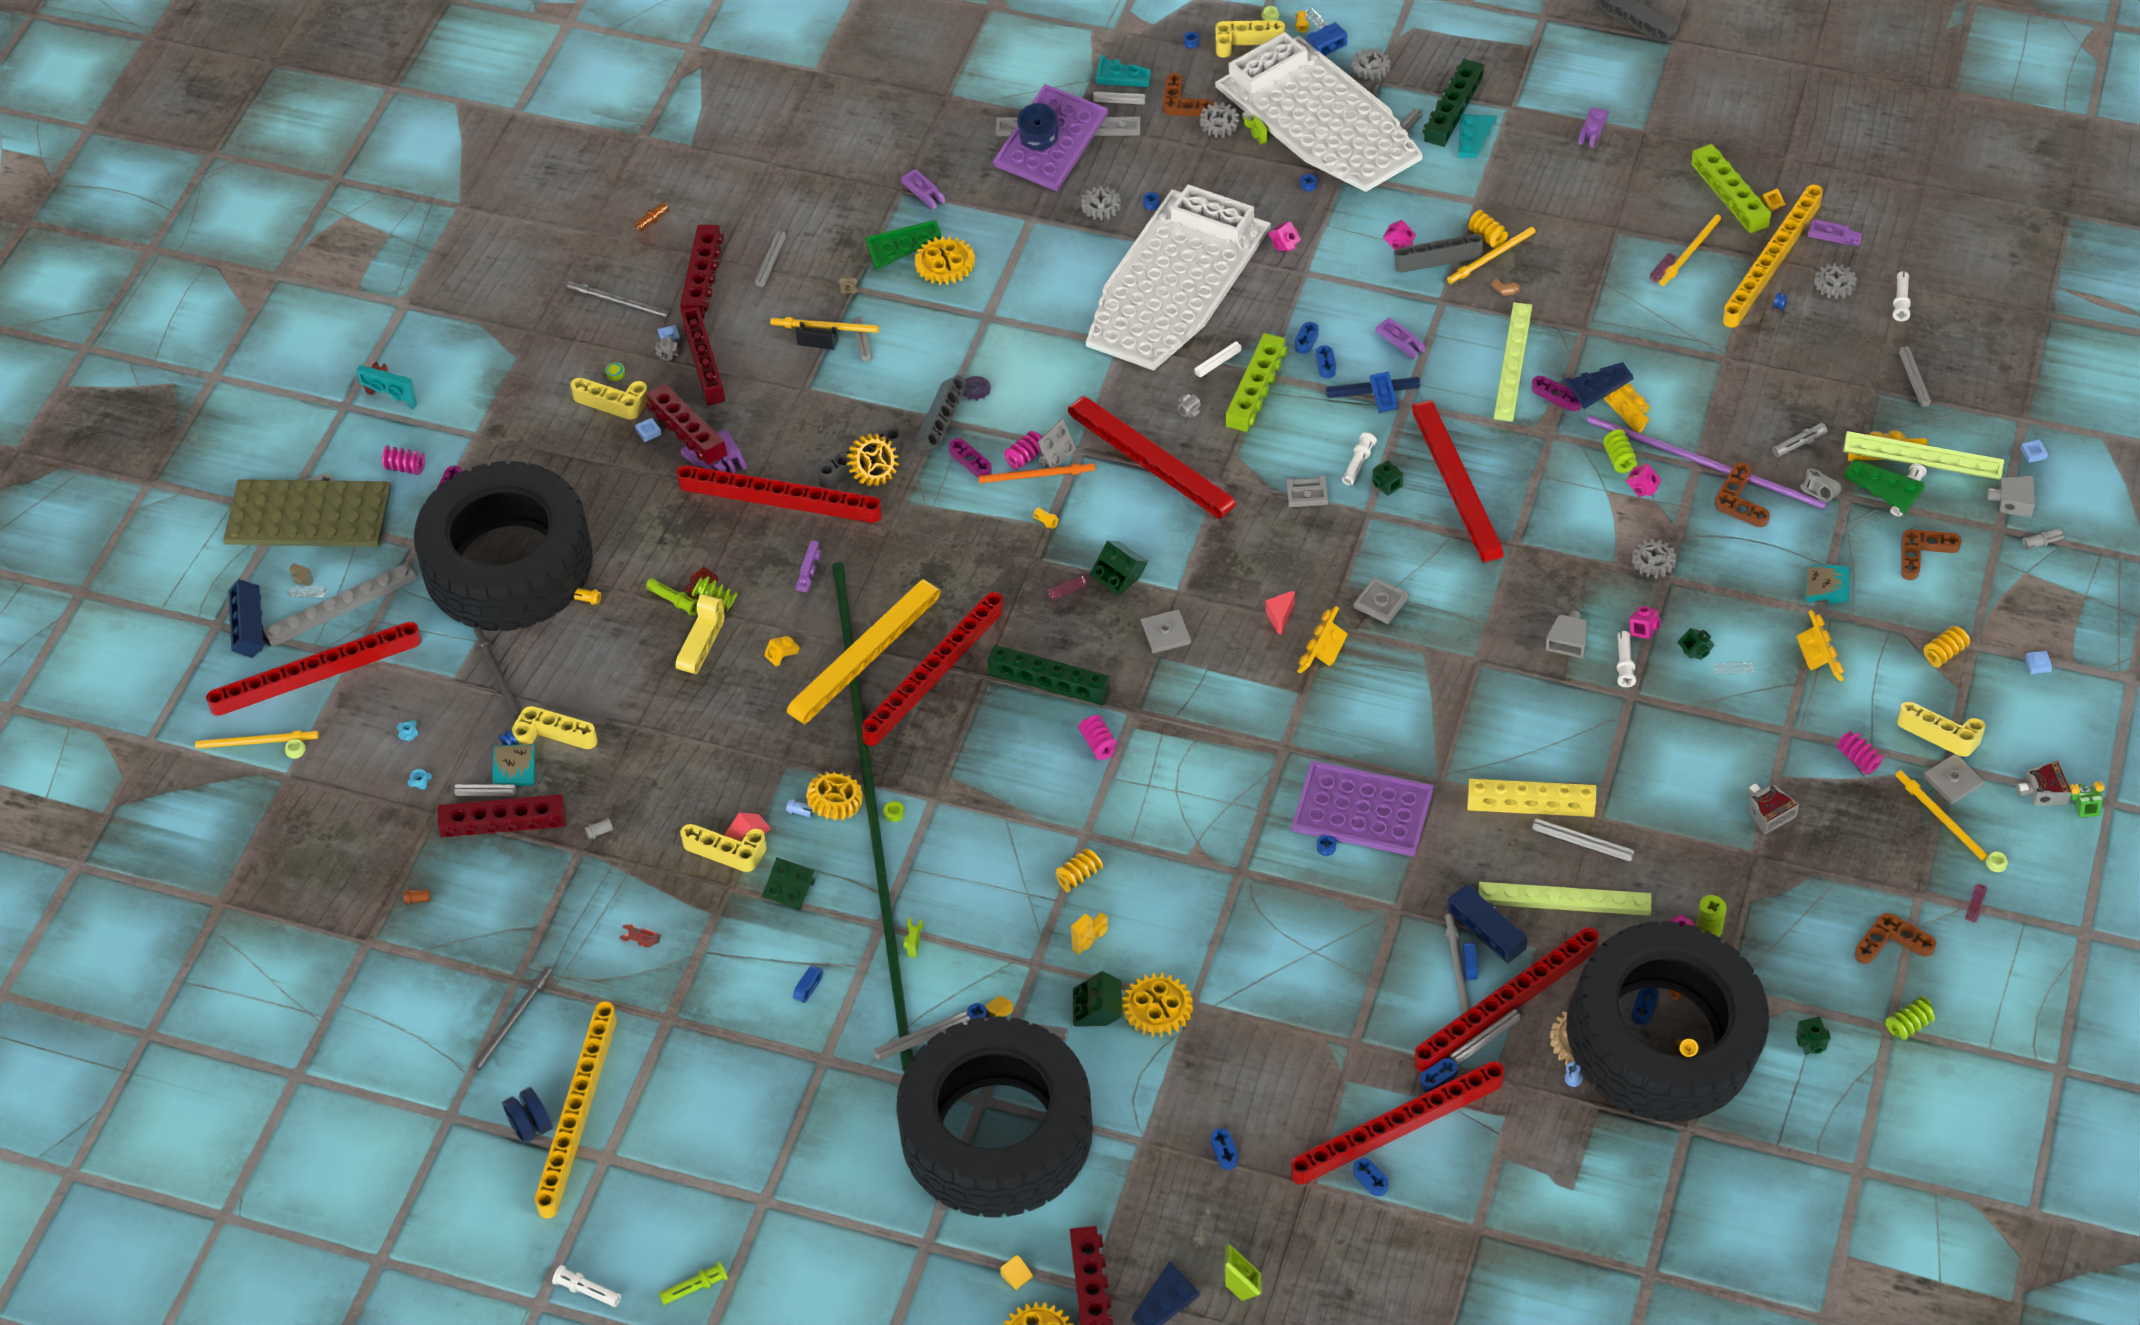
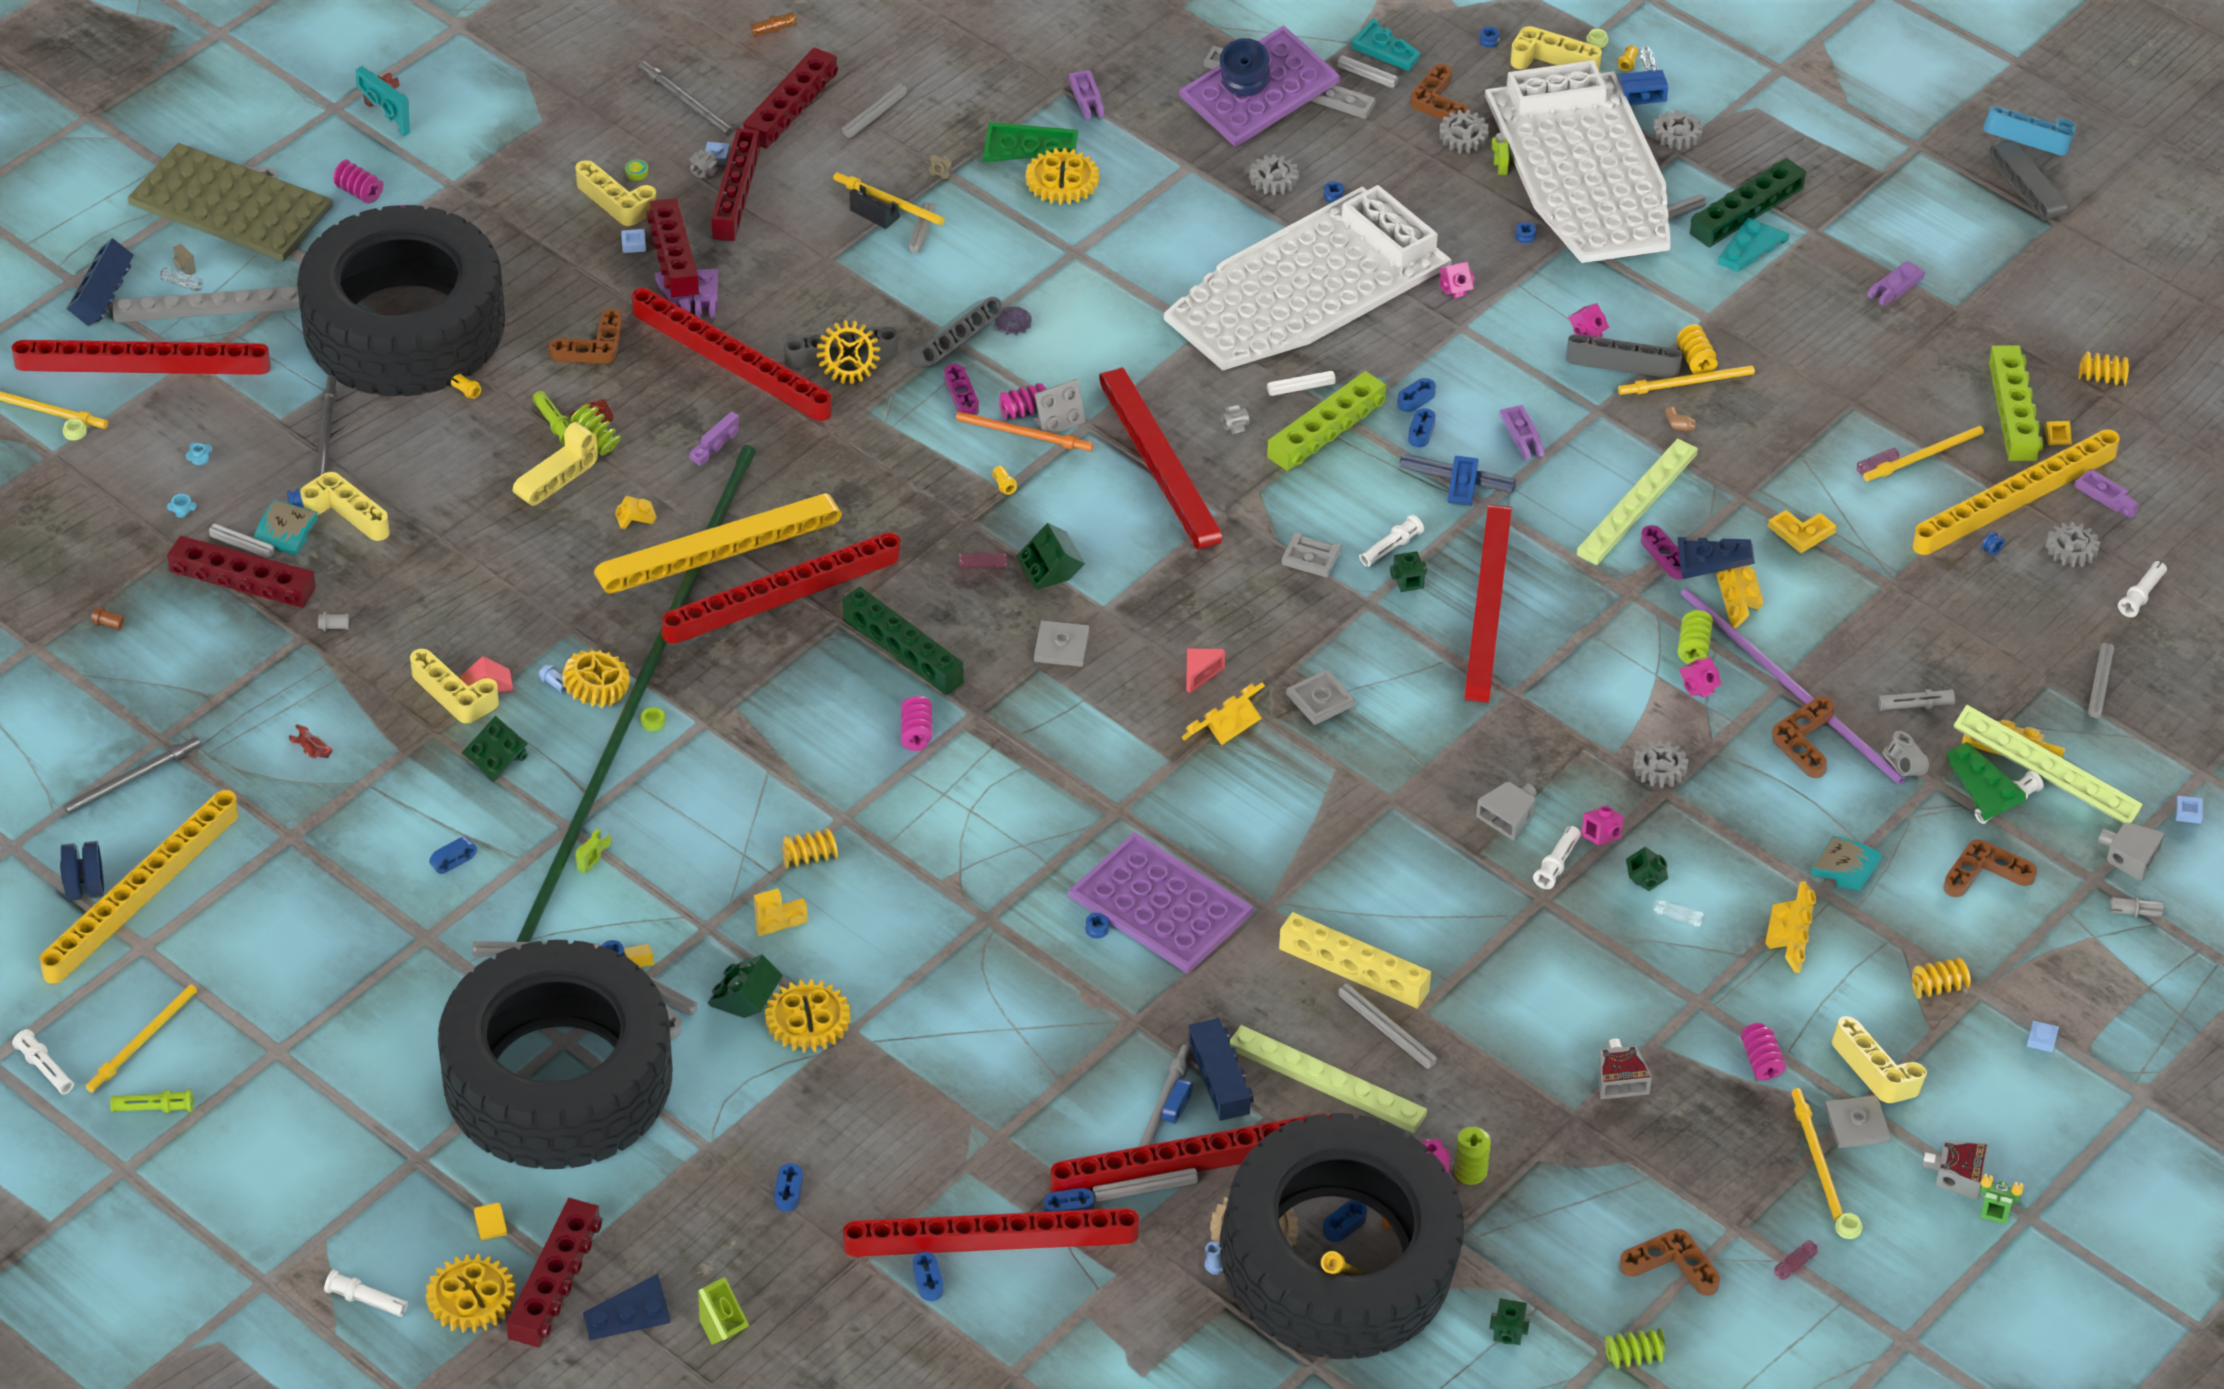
camera: 20 degrees right, 5 degrees down
none -> yellow bar [85,984,197,1093]
none -> dark orange beam [548,309,622,364]
none -> yellow plate [1768,510,1837,554]
none -> yellow piece [2078,351,2129,387]

